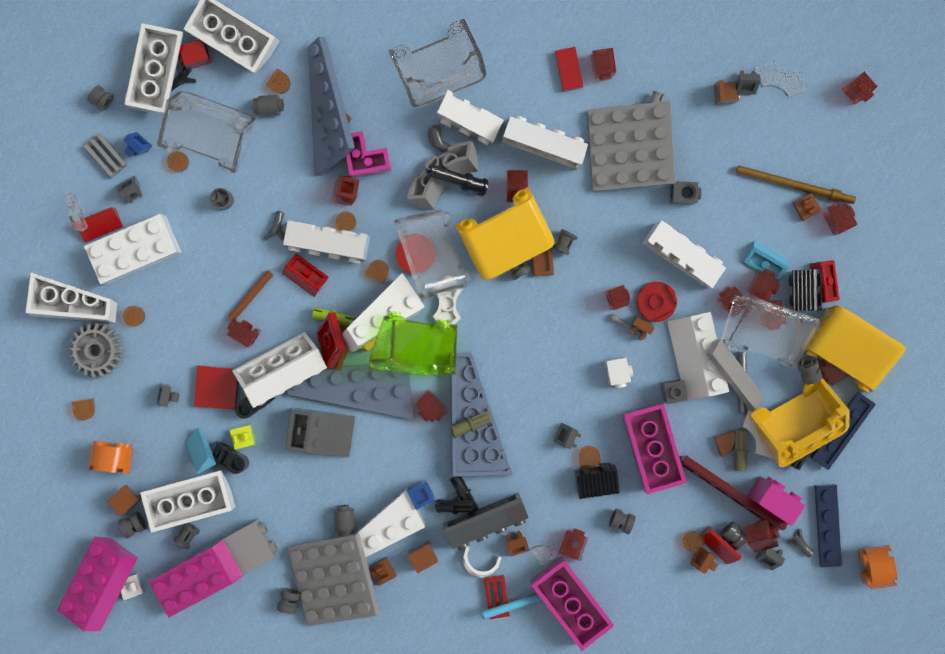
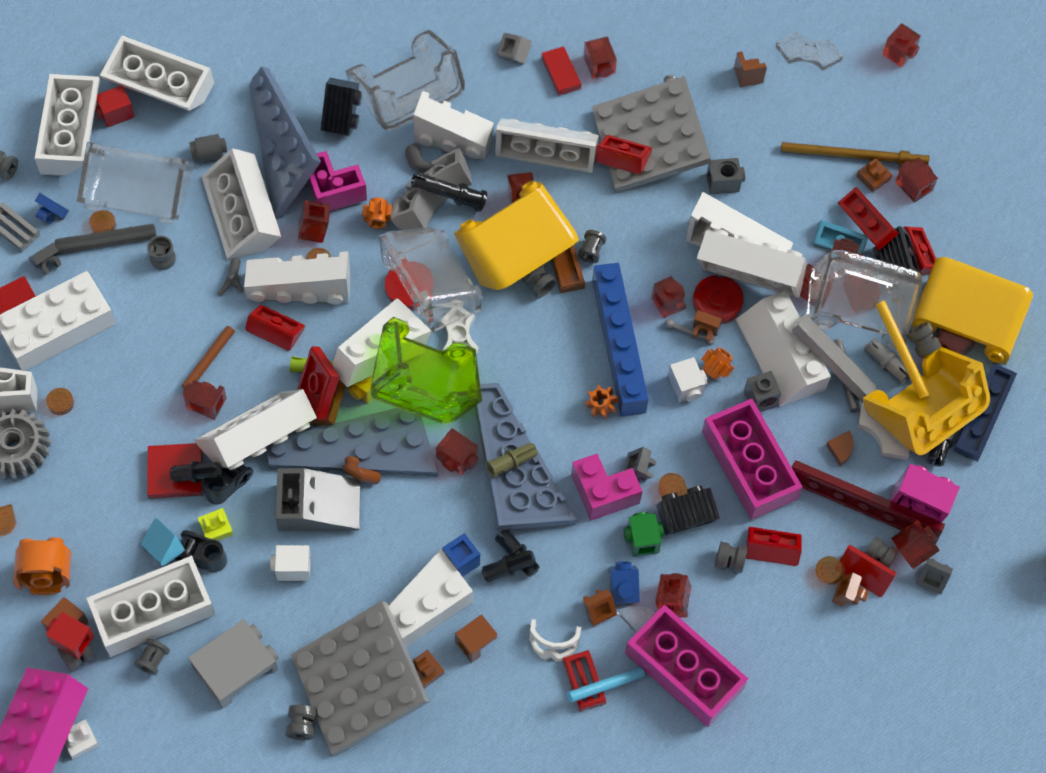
camera: 15 degrees left, 25 degrees down
dark pink brick [148,540,243,618] -> none
dark grey tile [157,383,180,407] -> none
black bar [171,67,196,91] -> none
clear orange tile [266,68,291,94] -> none
dark grey brick [333,505,356,536] -> none
clear orange tile [365,260,389,284] -> none
dark grey slope [443,493,529,550] -> none
olive axle [733,430,749,471] -> none
dark grey tile [736,70,761,94] -> none
dark grey bar [788,529,814,558] -> none
dark blue plate [814,484,842,567] -> none
none -> red brick [46,612,94,660]
none -> dark grey axle [54,224,156,254]
none -> black axle [170,461,222,483]
none -> white slope [201,148,281,260]
none -> white brick [270,545,311,581]
none -> black brick [320,77,362,136]
none -> dark orange arm [343,456,381,485]
none -> orange gear [362,197,392,229]
none -> light grey slope [497,33,532,64]
none -> dark pink brick [571,453,643,520]
none -> orange gear [585,385,619,419]
none -> blue brick [592,262,649,417]
none -> red slope [596,135,652,174]
none -> blue bracket [609,561,640,604]
none -> green brick [623,512,664,557]
none -> white slope [697,229,807,298]
none -> orange gear [701,347,734,379]
none -> red slope [746,527,802,566]
none -> red tile [837,187,899,250]
none -> light grey pin [864,338,910,384]
none -> yellow bar [875,300,930,399]

